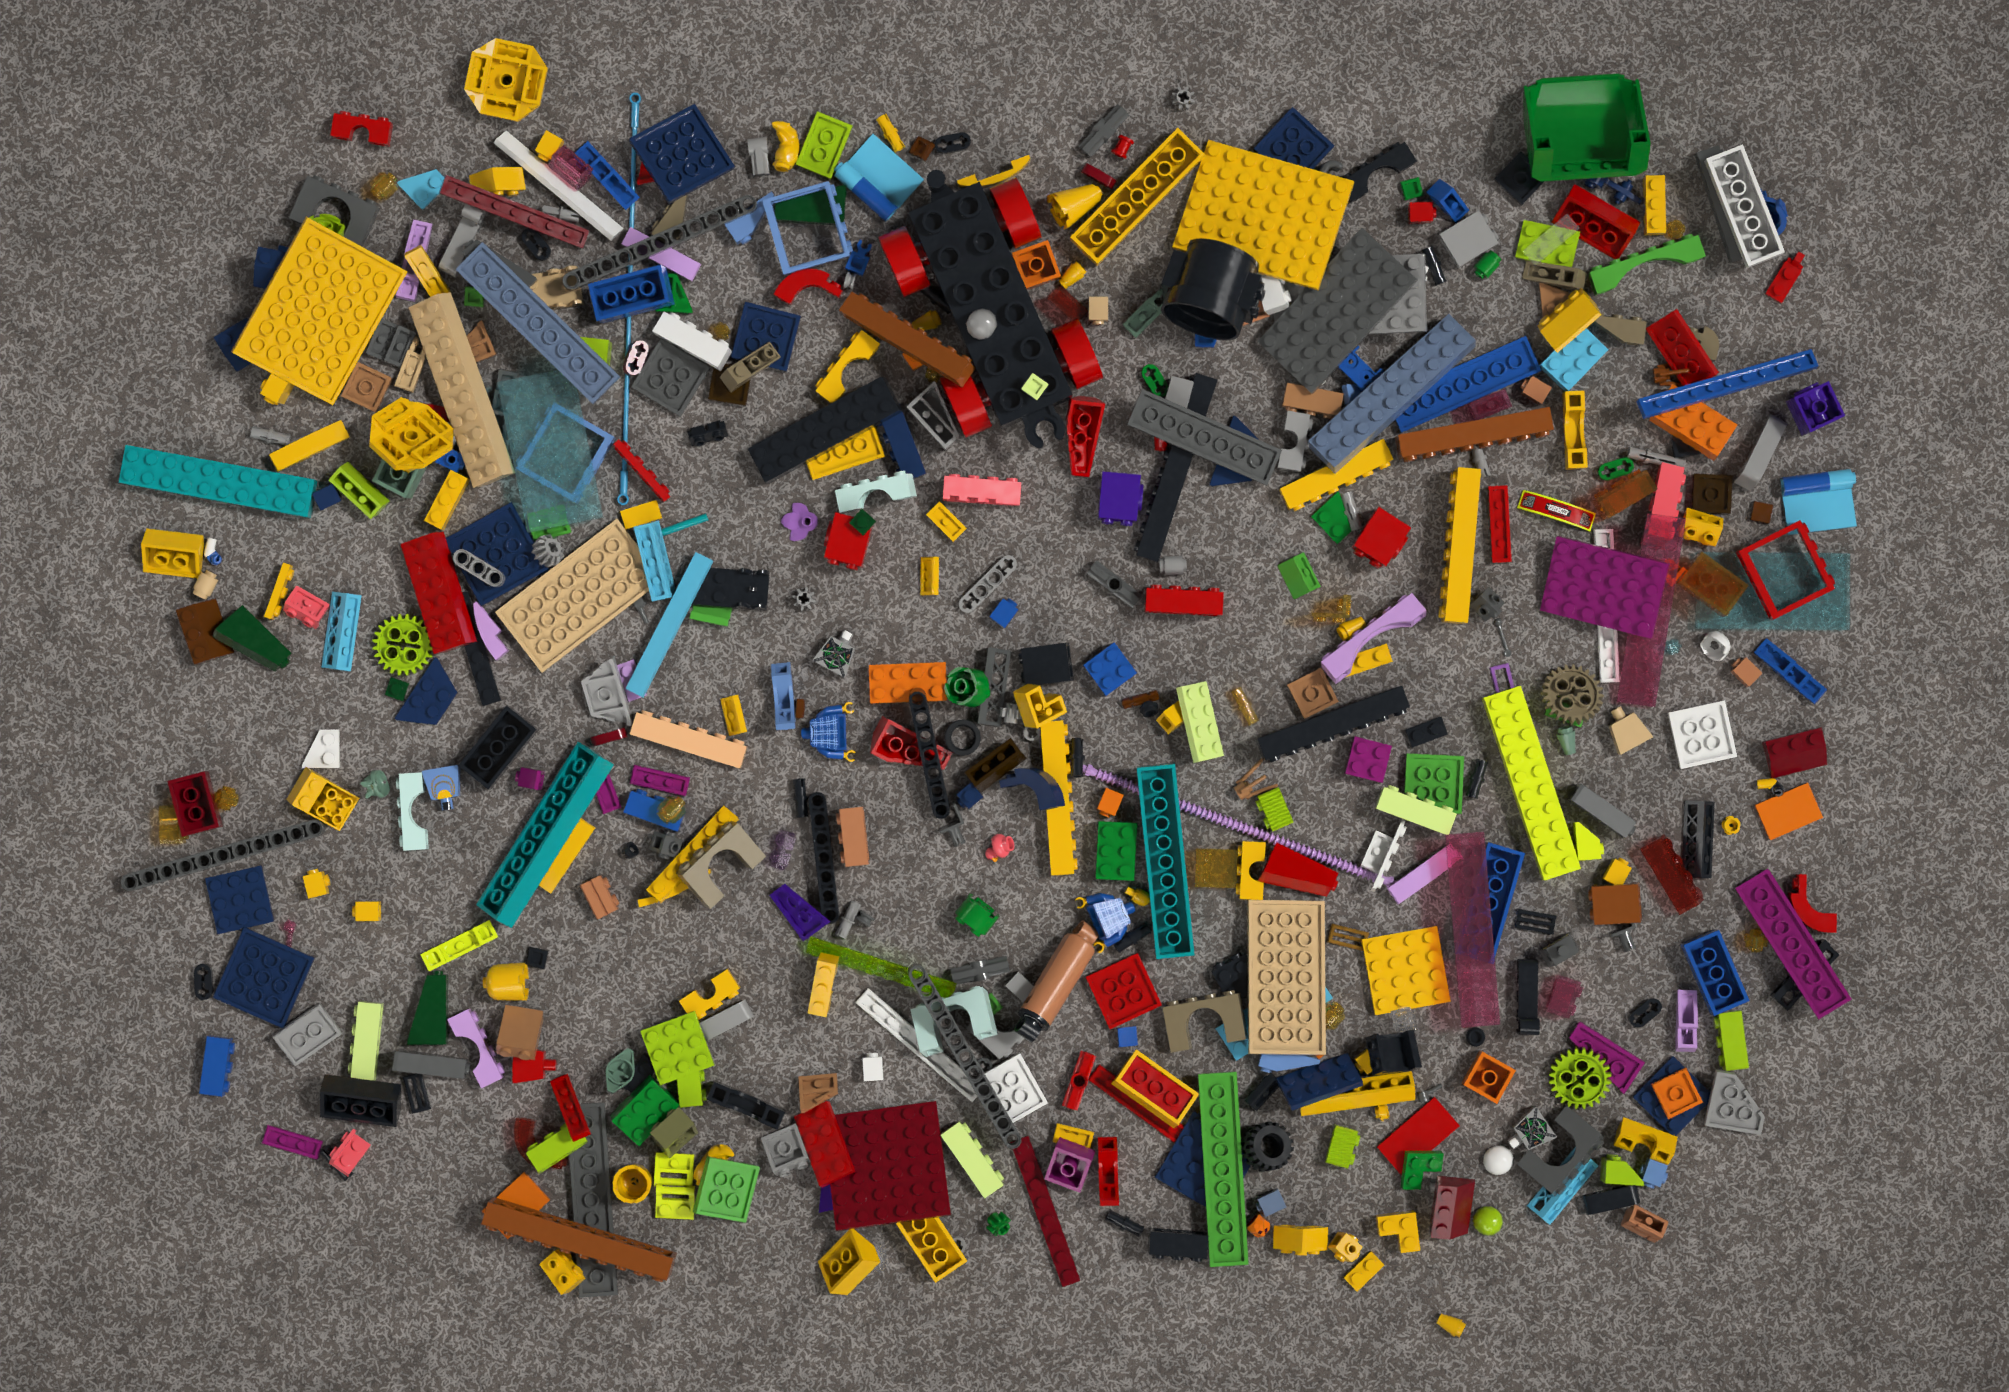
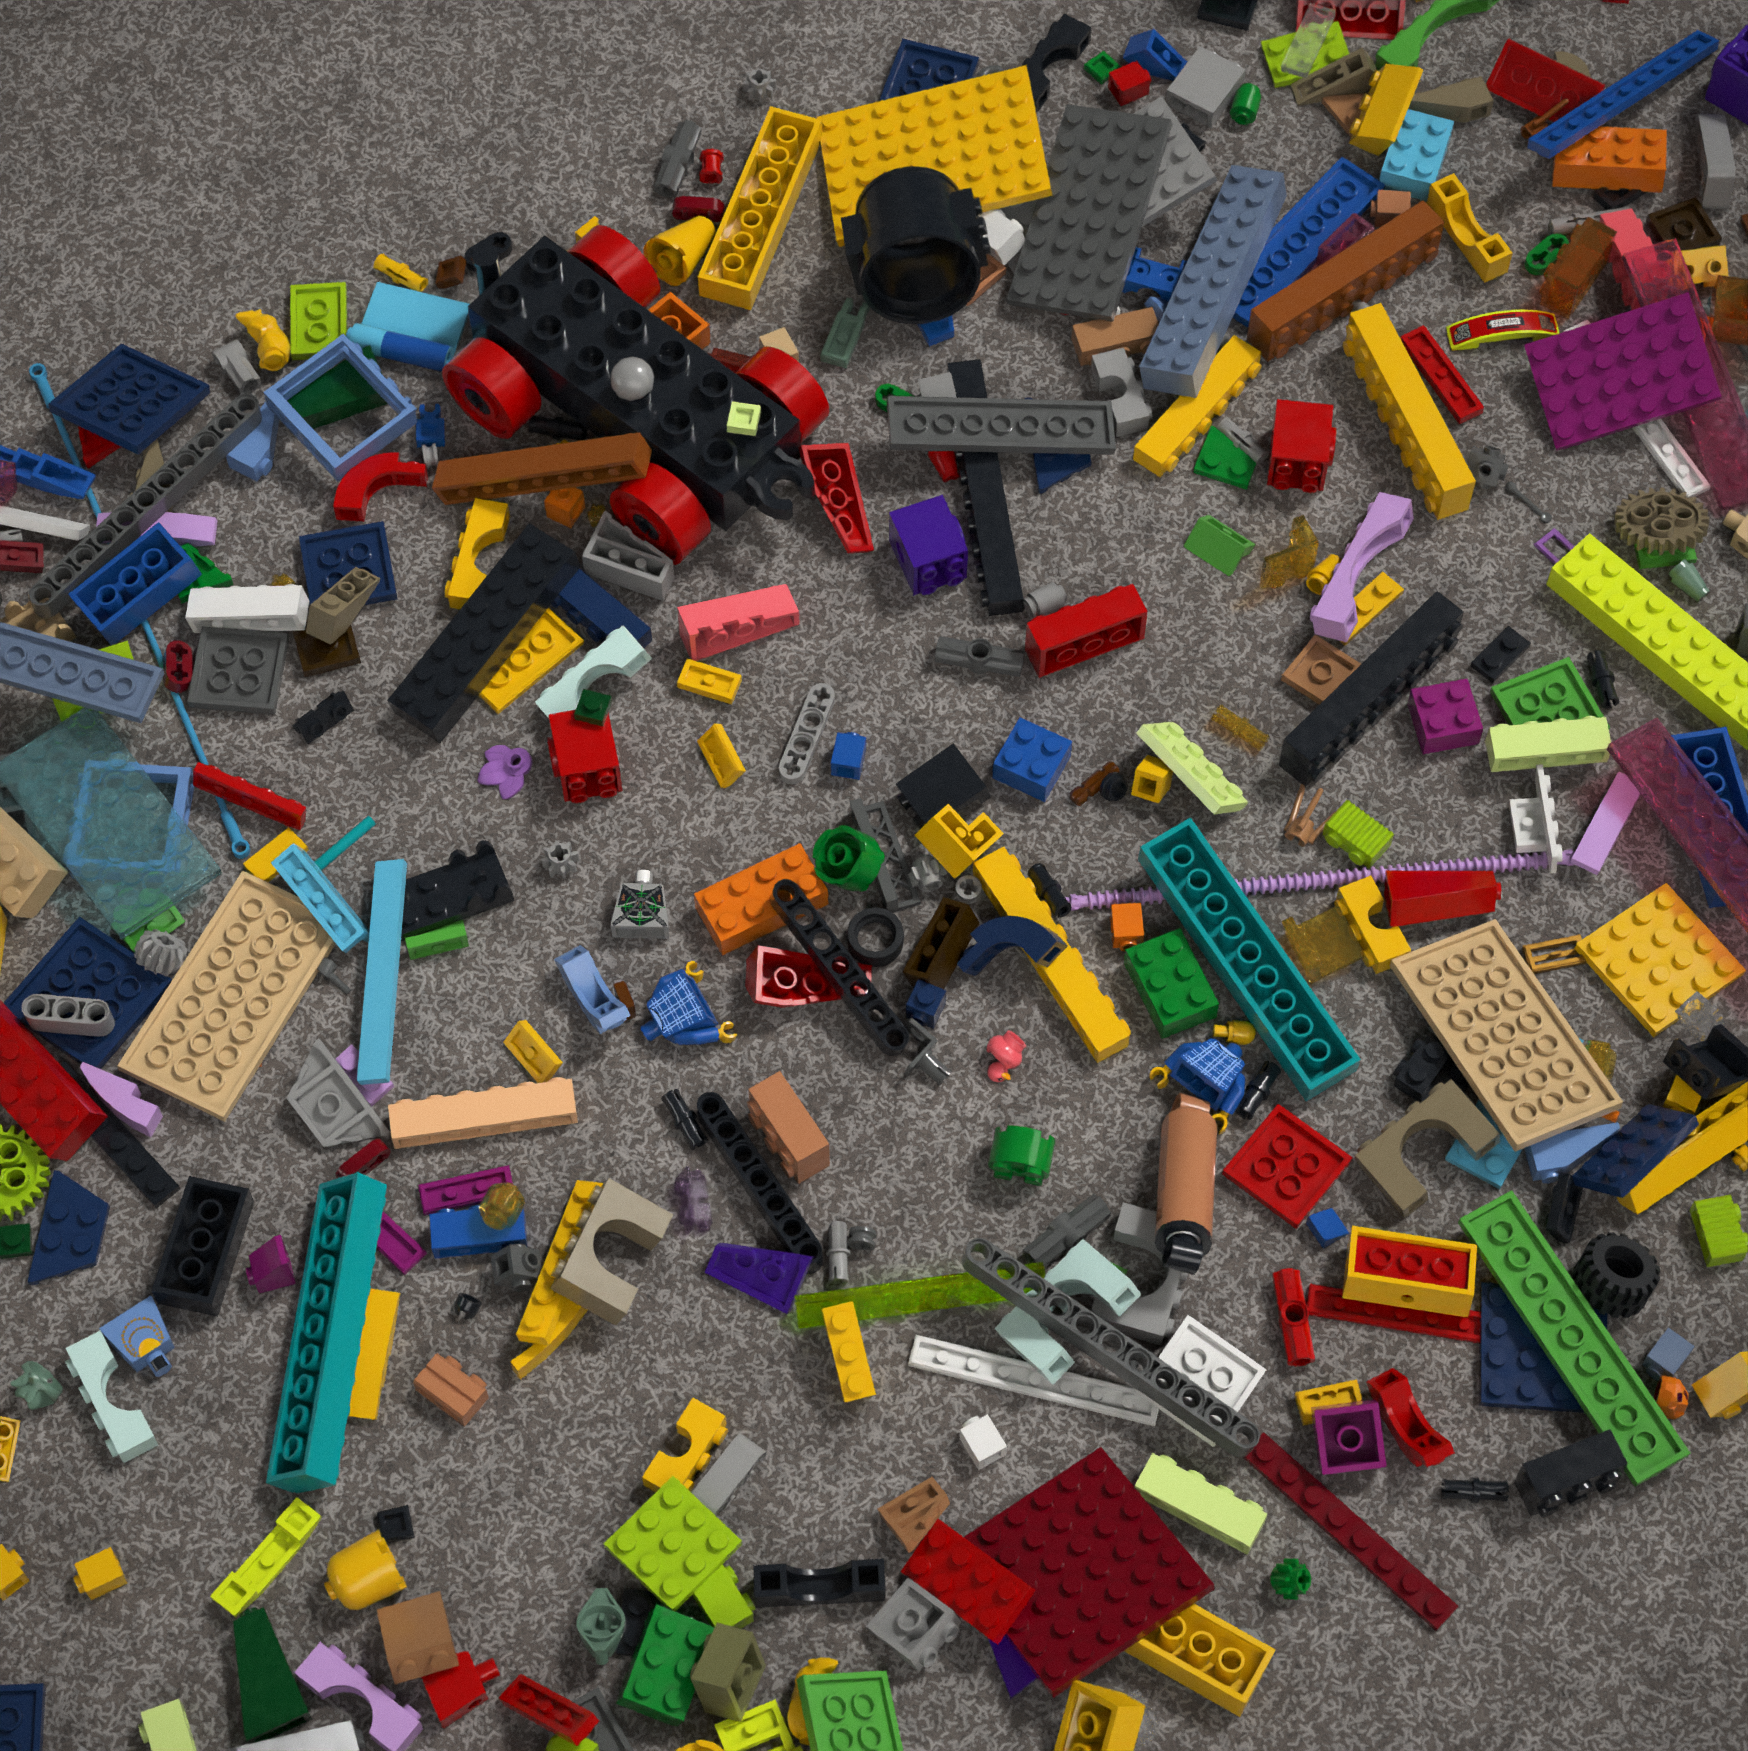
camera: 25 degrees left, 25 degrees down
yellow cone [1059,261,1087,289] -> none

